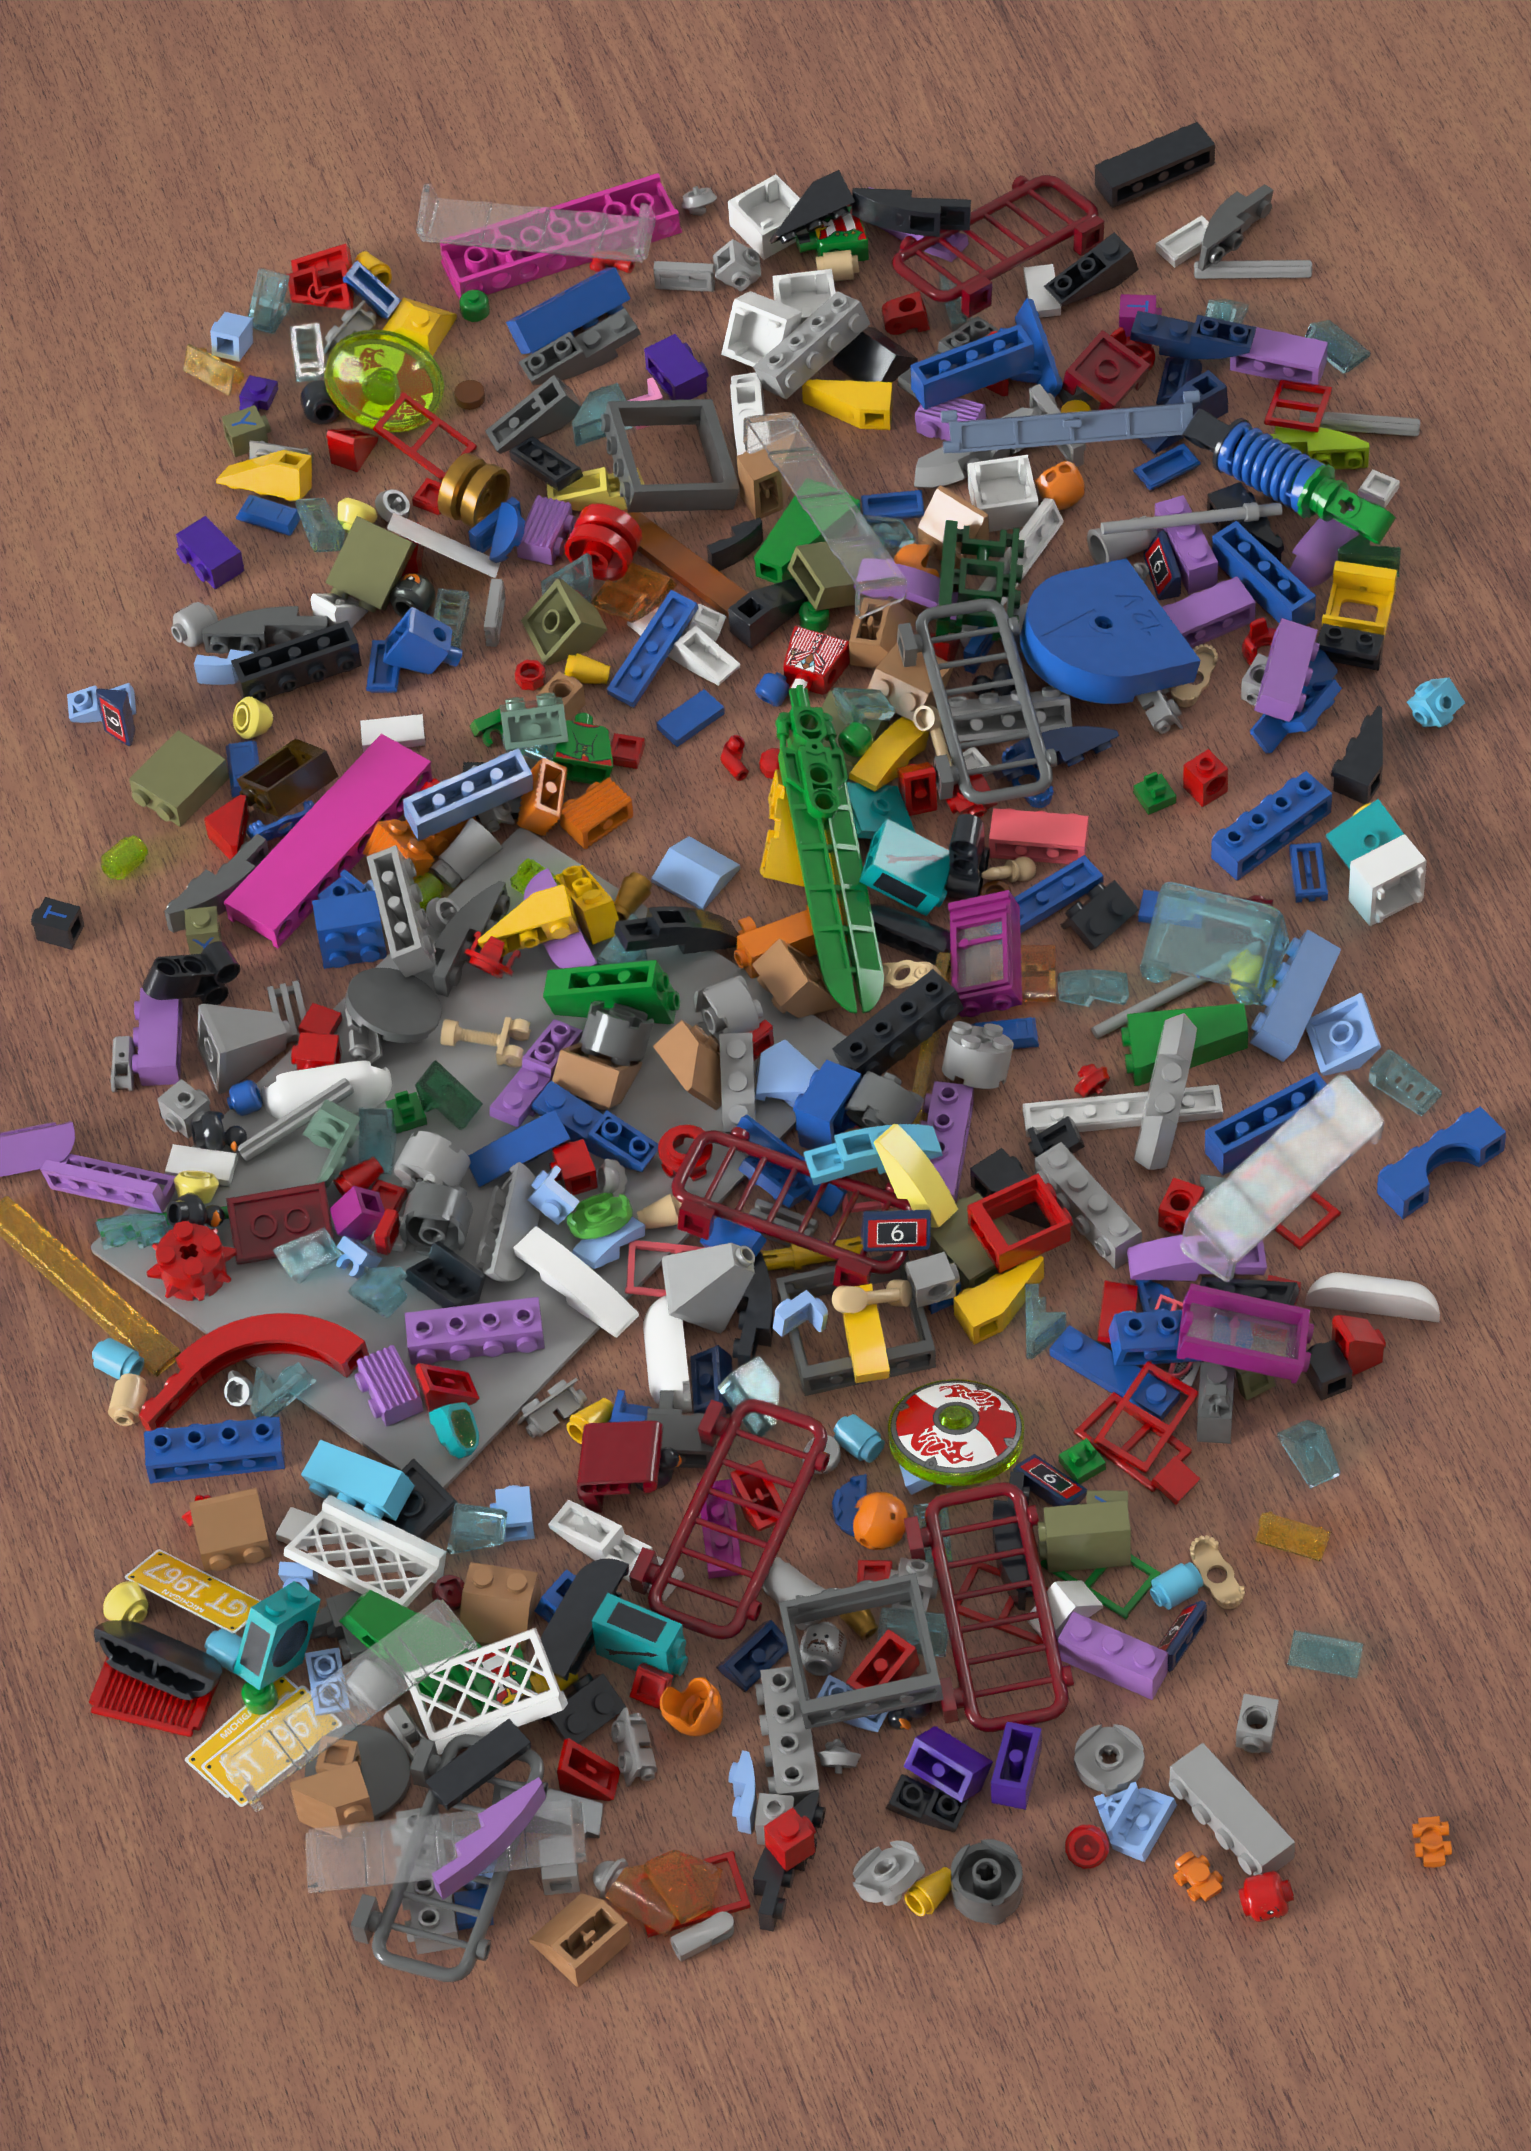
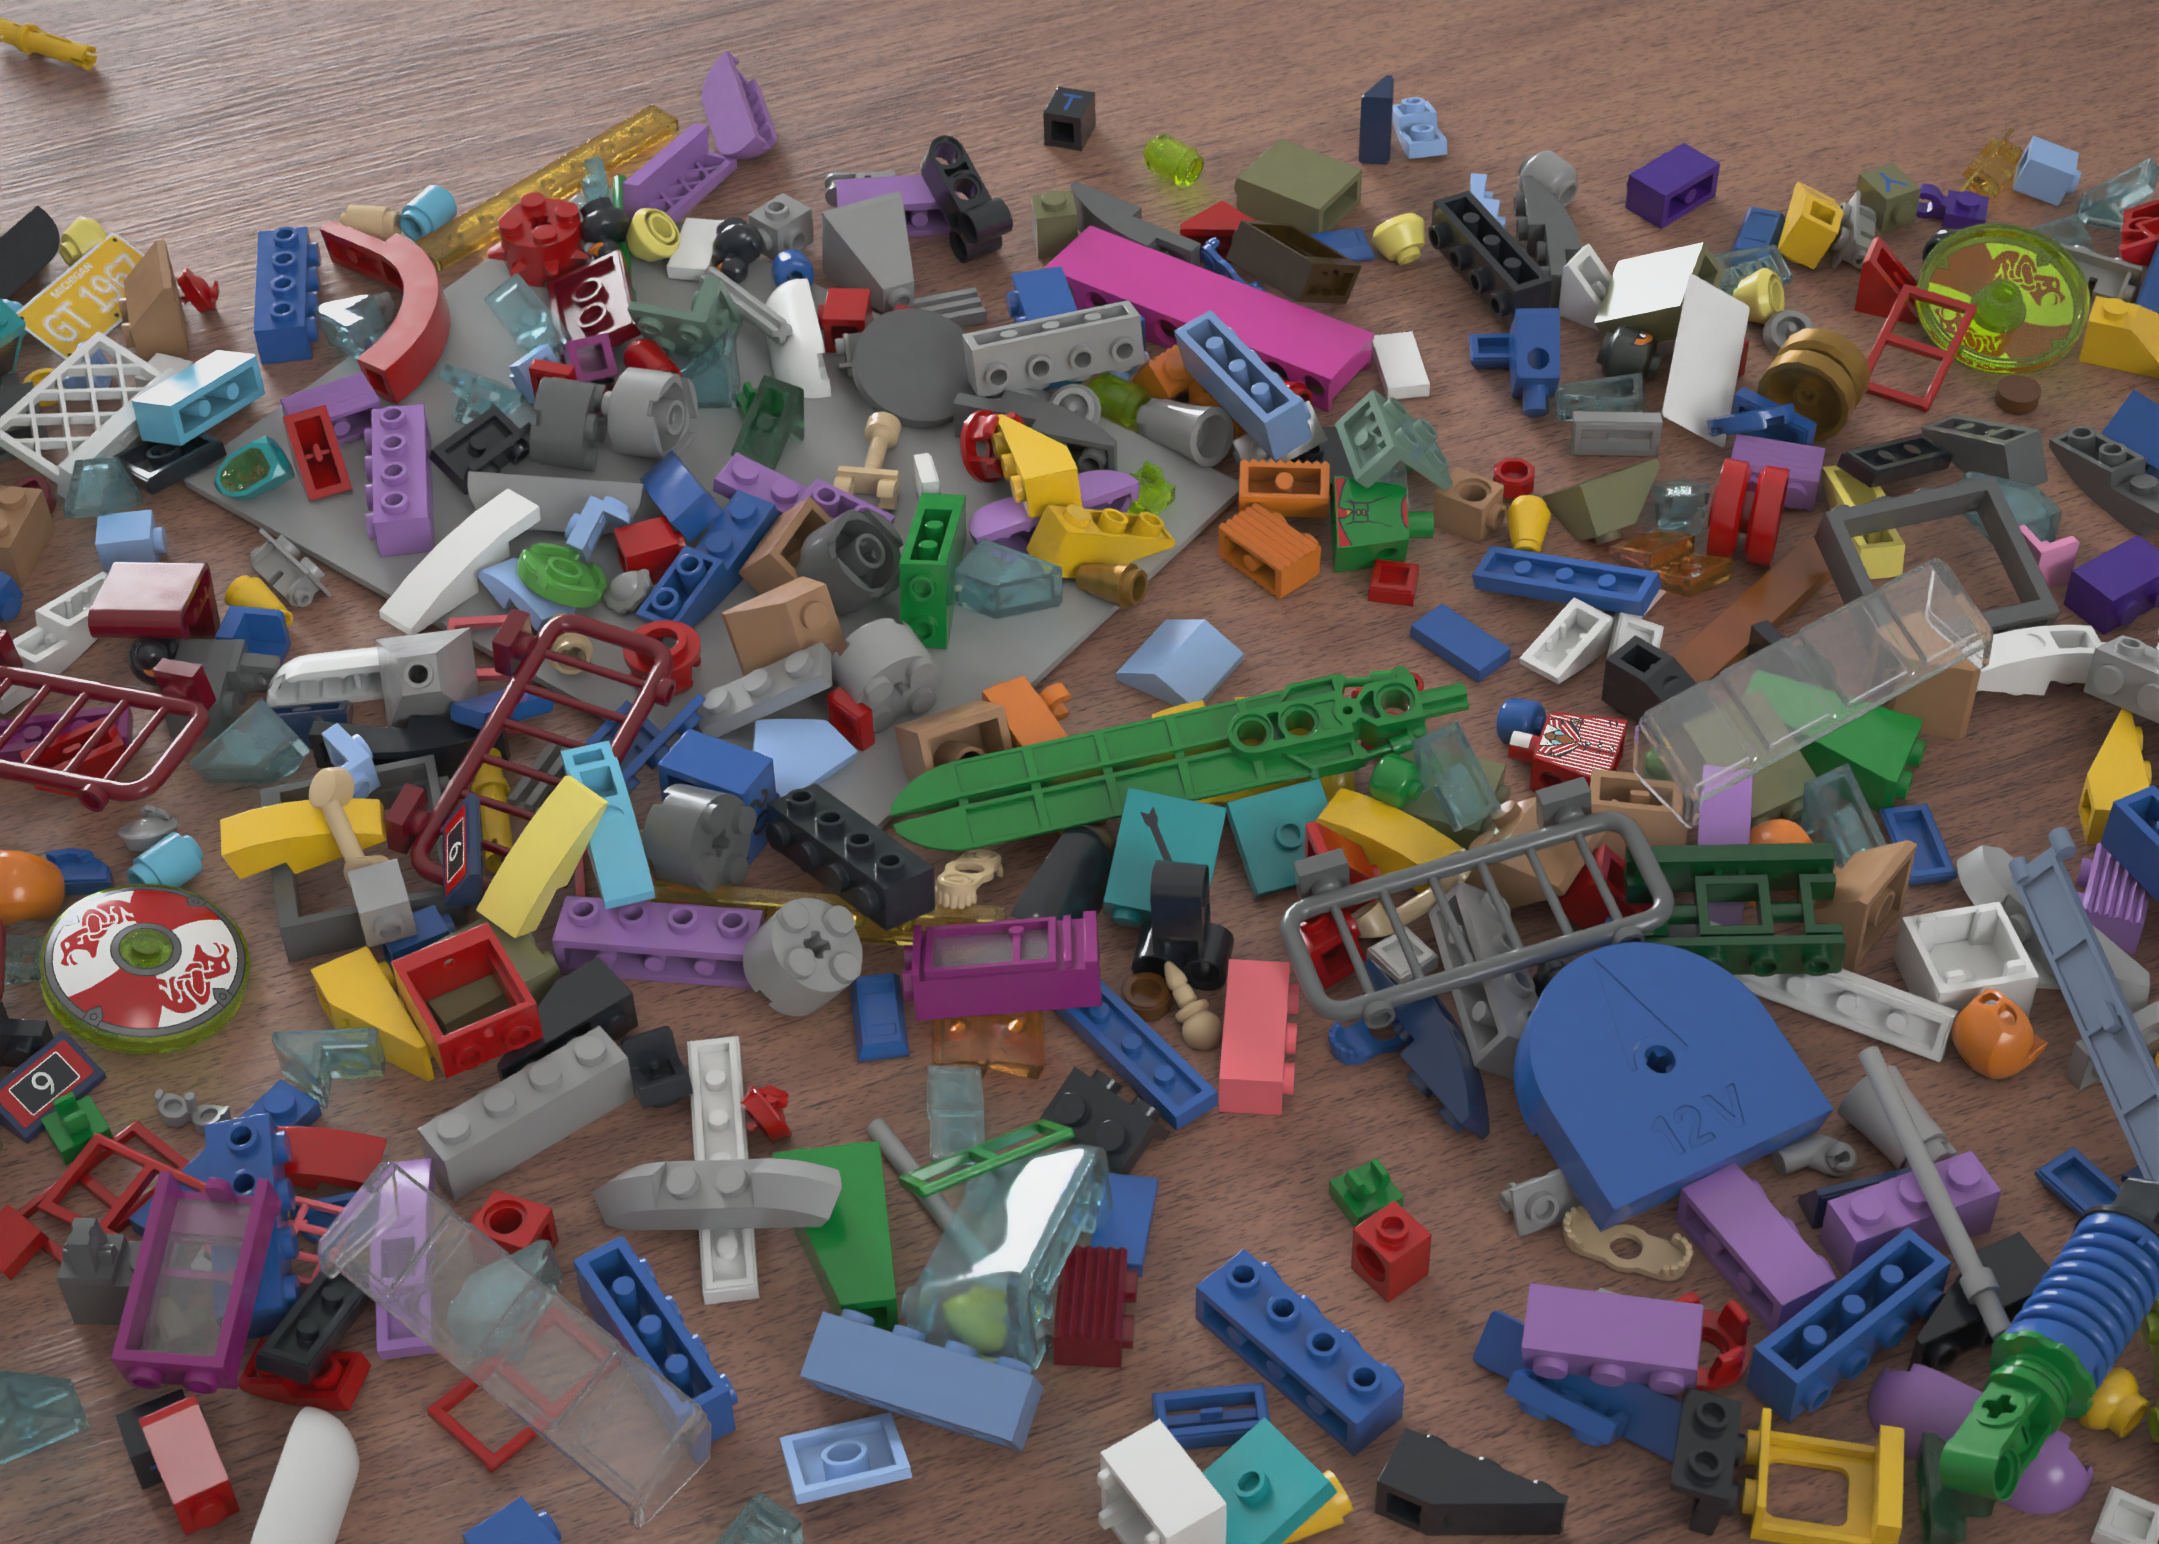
camera: 85 degrees right, 10 degrees down
black slope [614,906,739,954] -> none
none -> light grey piece [154,1089,232,1135]
none -> green window [897,1119,1075,1198]
none -> white tile [913,453,940,498]

